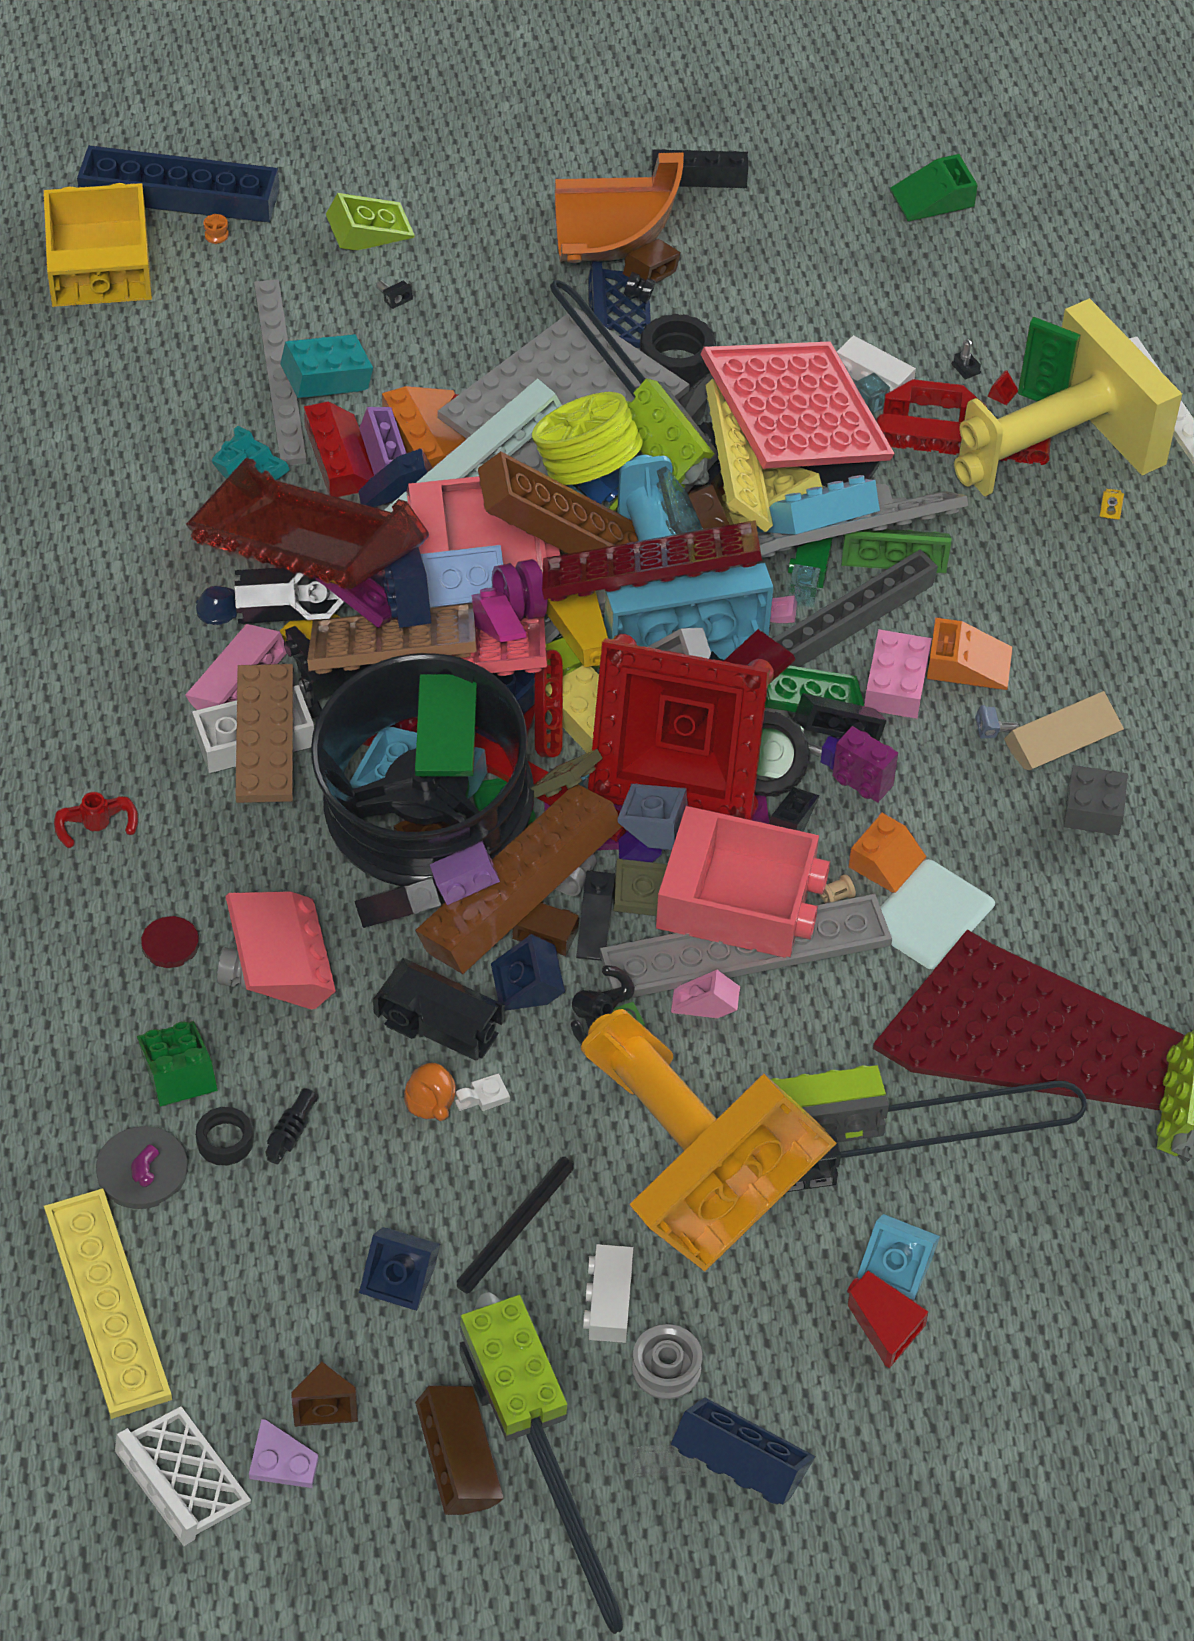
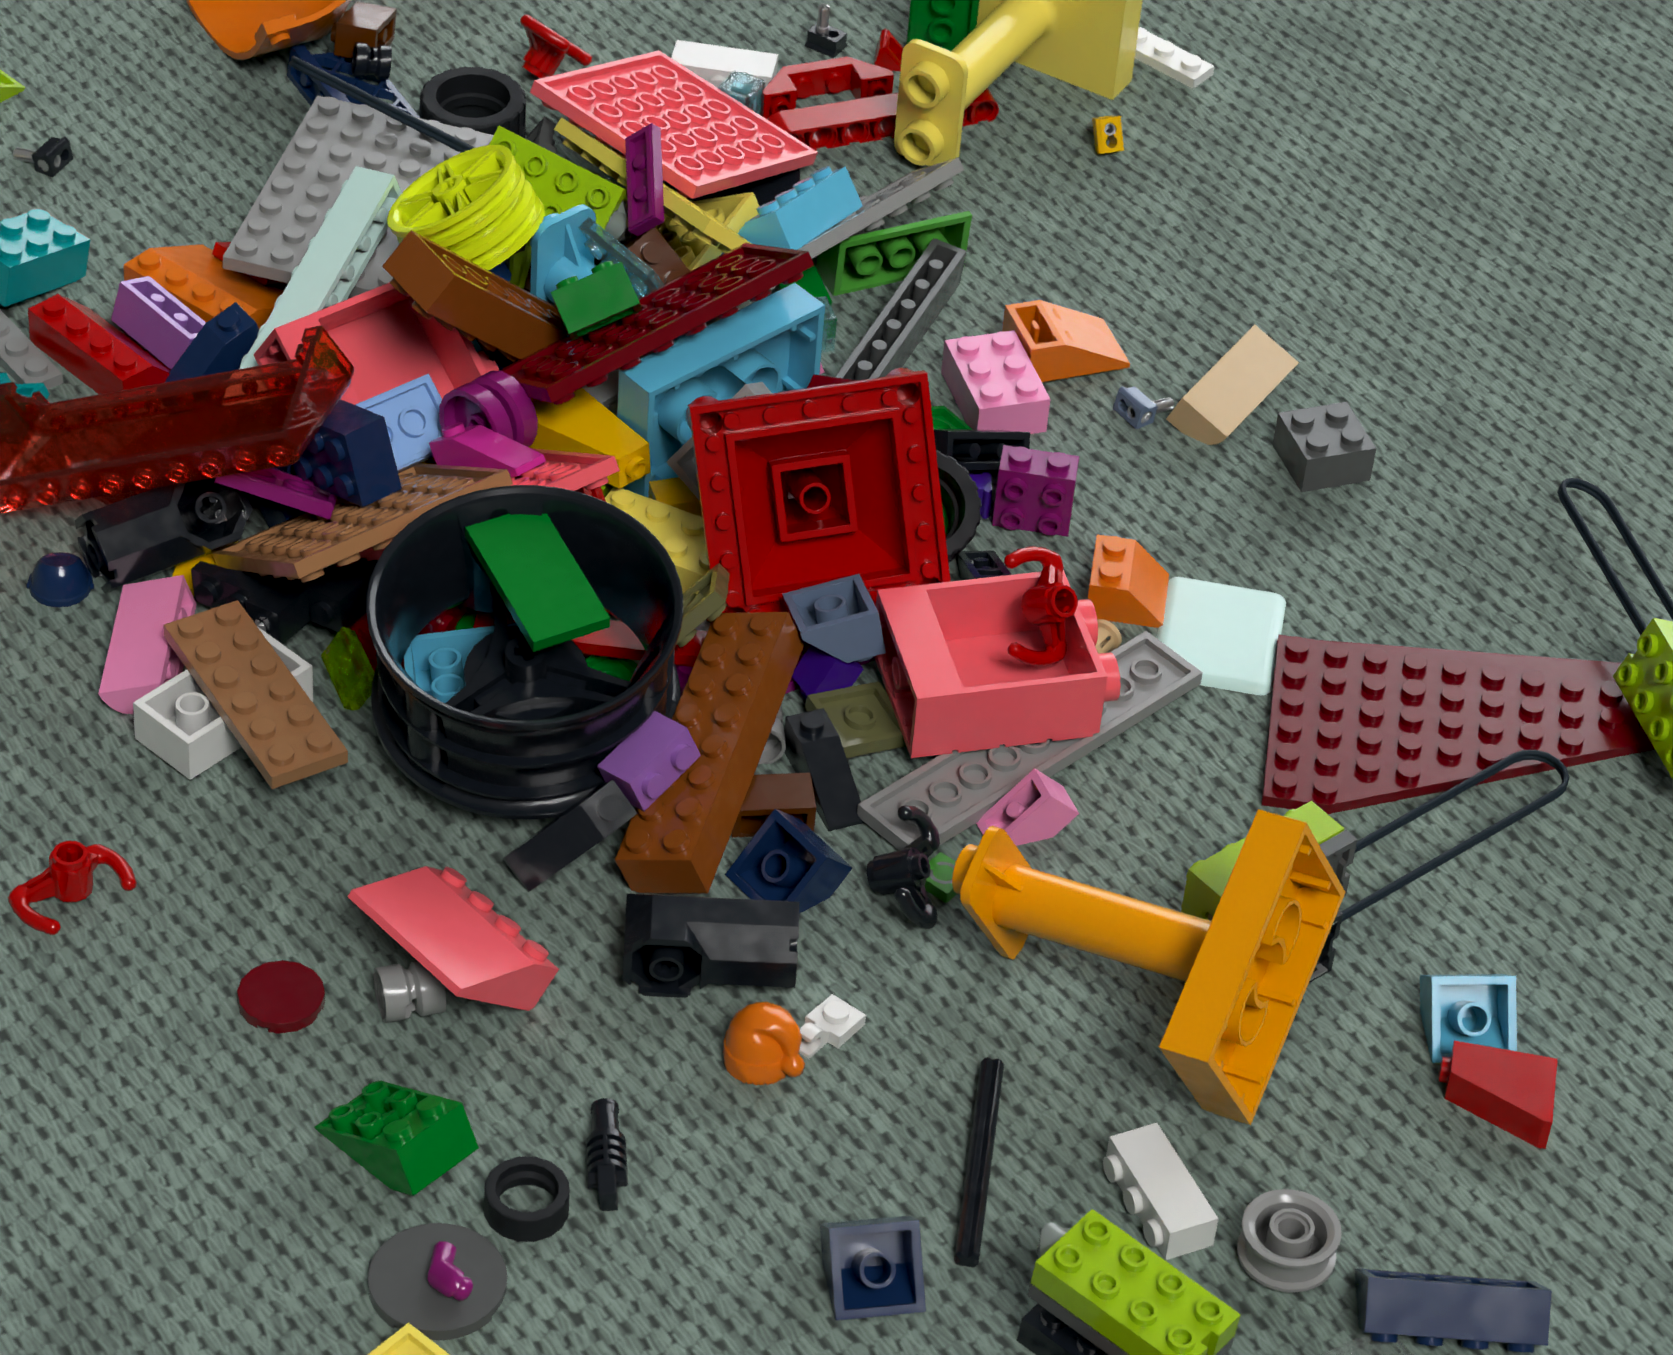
camera: 30 degrees left, 10 degrees down
none -> red piece [520,15,592,79]
none -> green slope [551,261,642,341]
none -> magenta tile [625,123,664,236]
none -> red piece [1004,546,1078,666]

